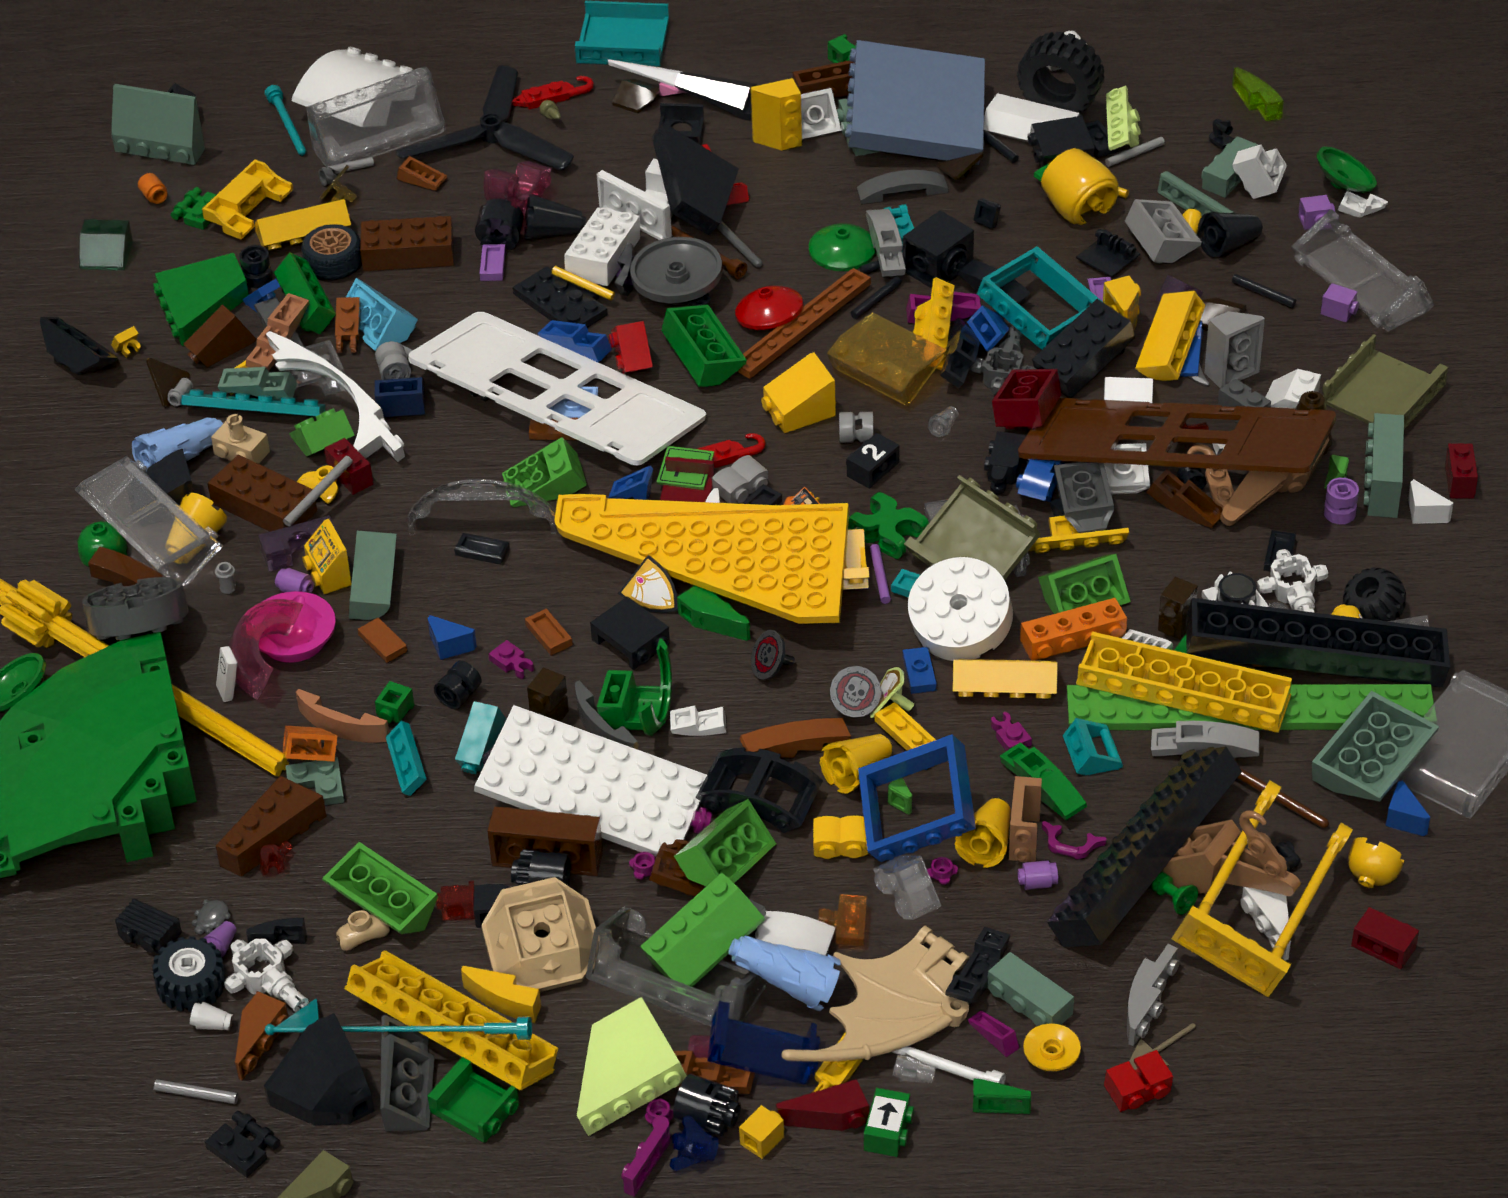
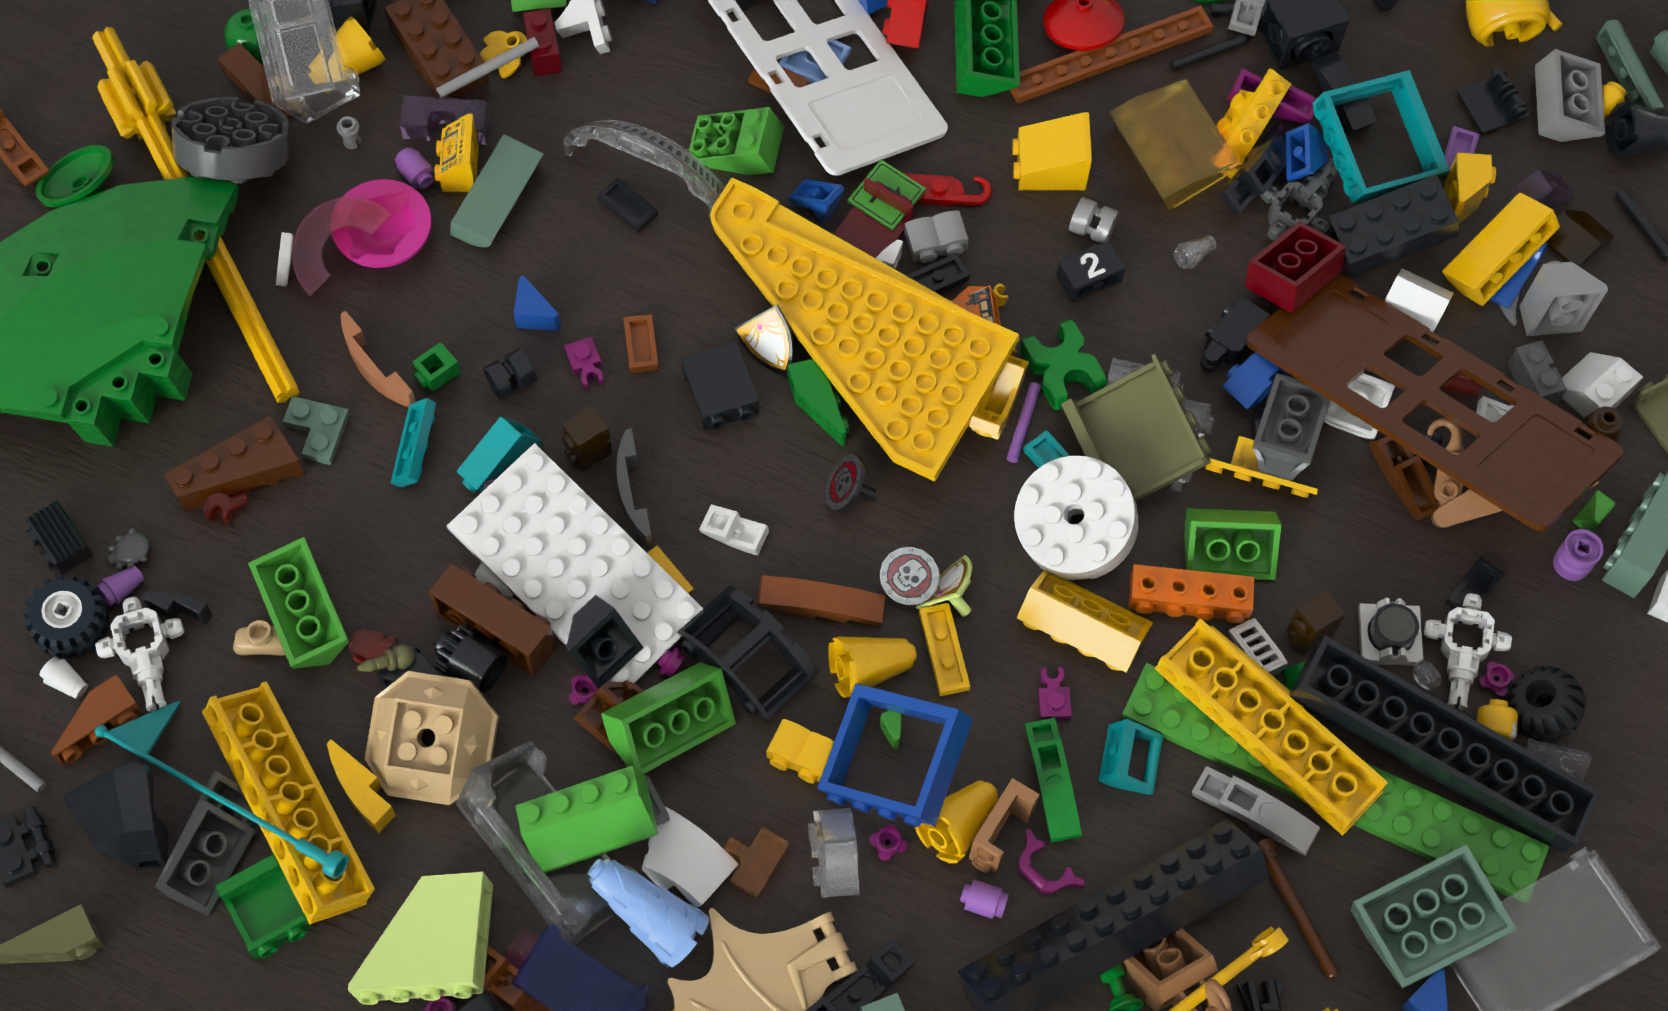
camera: 20 degrees right, 20 degrees up
orange torso [282,726,337,762] -> none
dark orange tile [357,618,408,663] -> none
green piece [597,639,672,736] -> none
blue plate [903,647,936,694] -> none
none -> olive bar [357,644,415,672]
none -> black slope [566,595,644,689]
none -> magenta plate [1479,662,1514,696]

